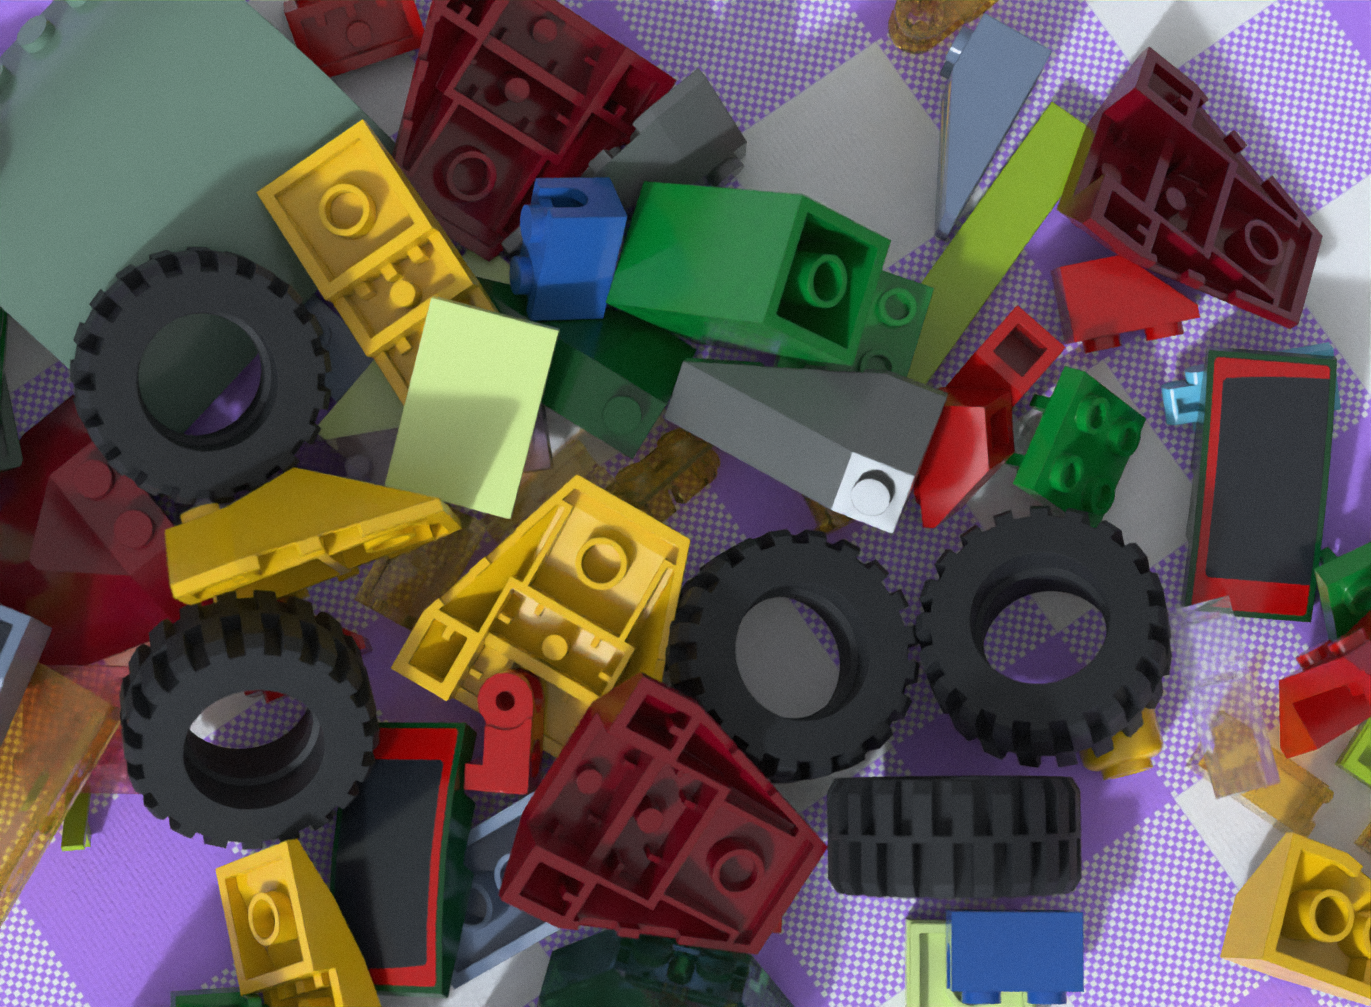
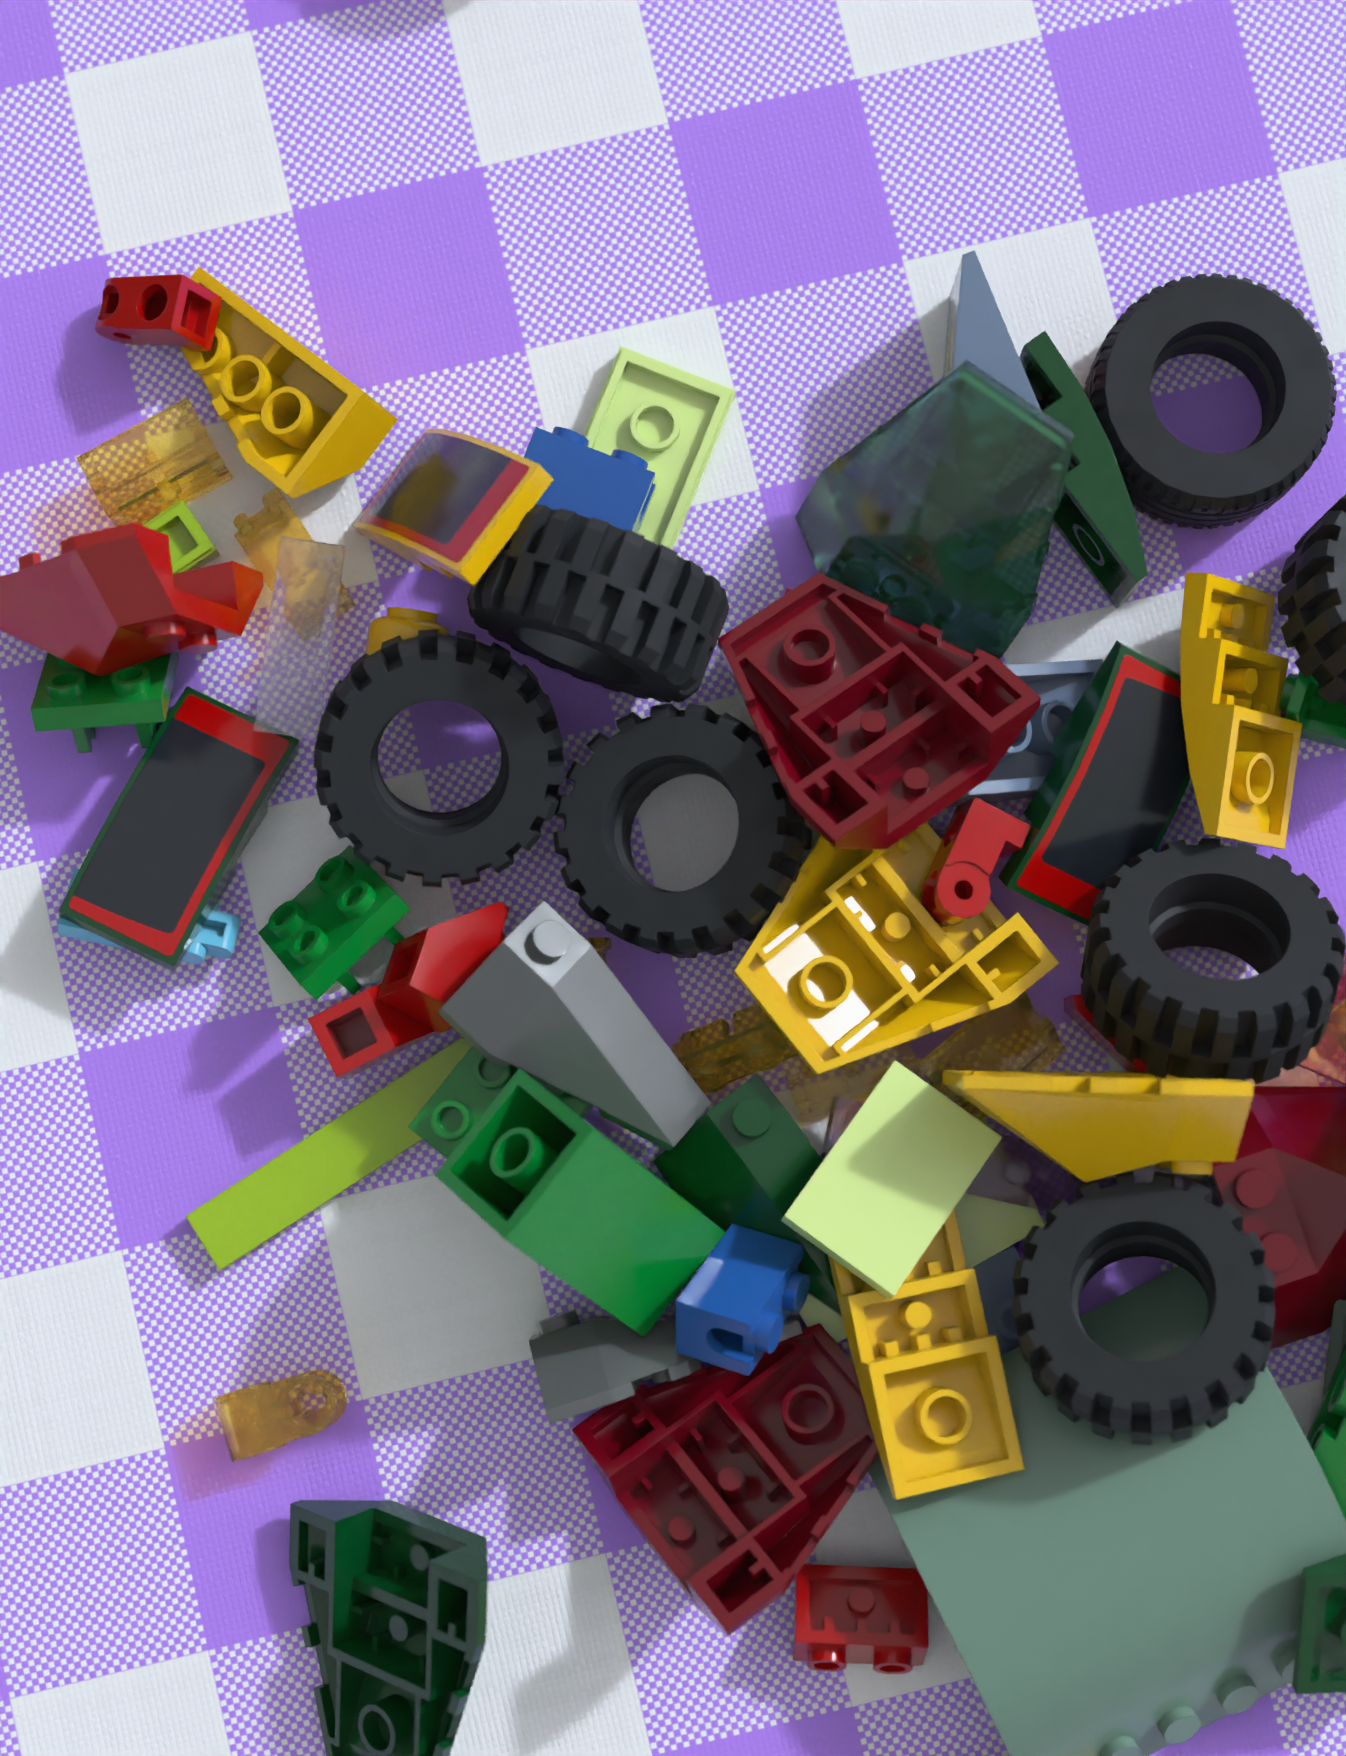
camera: 155 degrees left, 0 degrees up
sand blue slope [934,13,1052,241] -> none
red slope [1051,255,1200,354] -> none
dark red wedge [1057,46,1323,329] -> none
none -> slope [353,428,554,586]

